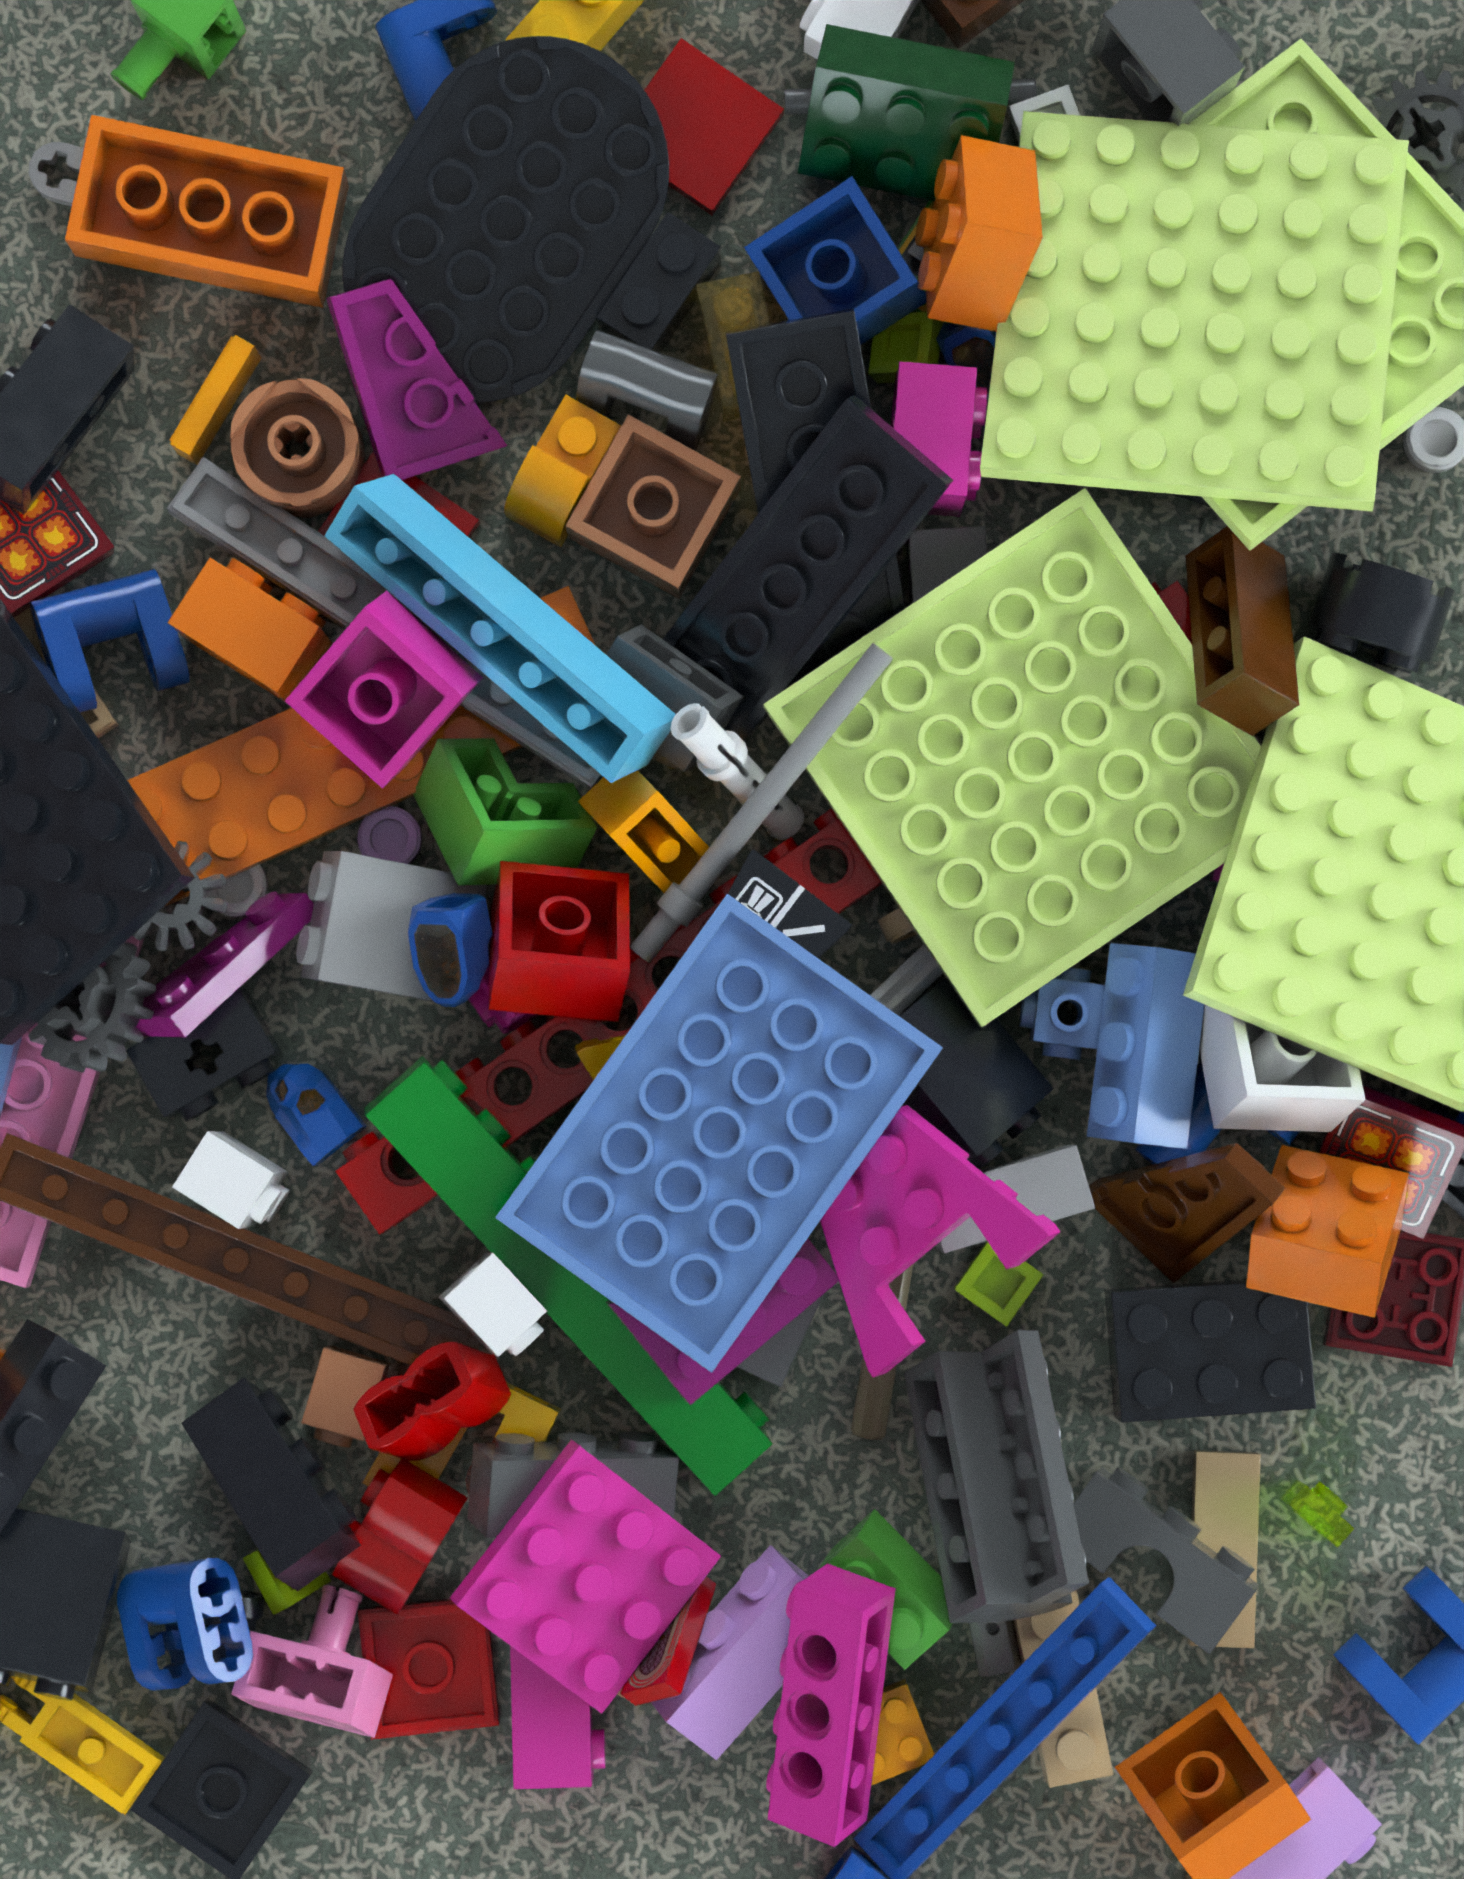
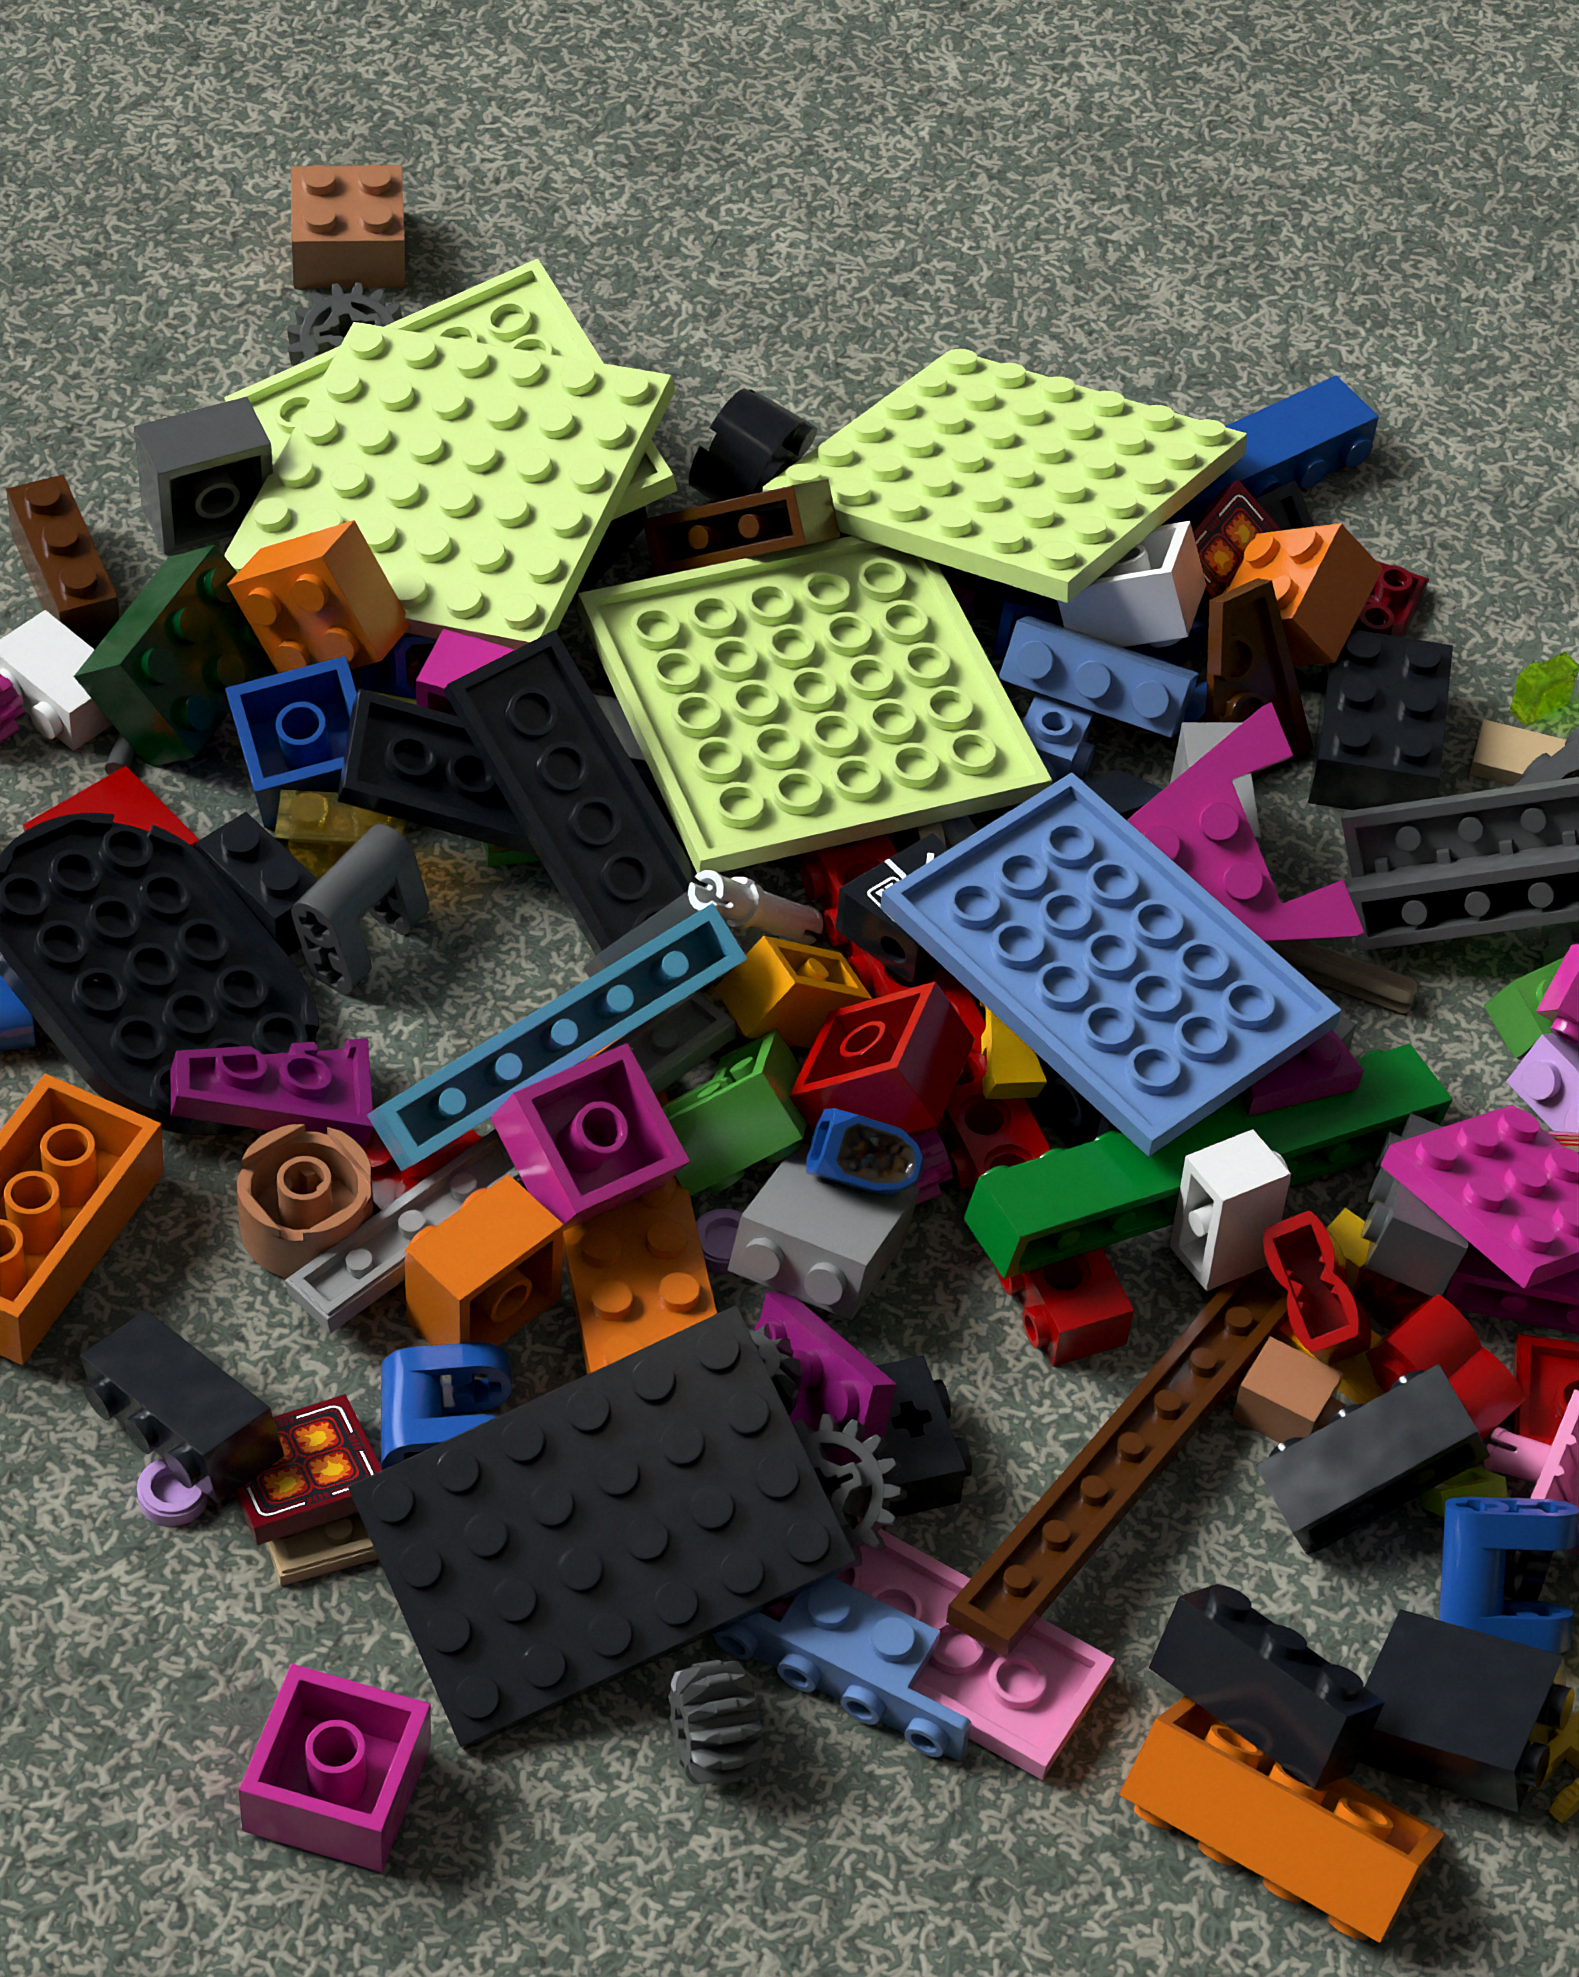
camera: 80 degrees left, 35 degrees down
light orange tile [170,335,262,465] -> none
white brick [172,1131,290,1229] -> none
blue rock [266,1063,367,1166] -> none
light orange brick [504,394,621,547] -> none
nougat brick [566,414,741,599] -> none
light grey bar [630,643,893,963] -> none
lime plate [953,1241,1044,1327] -> none

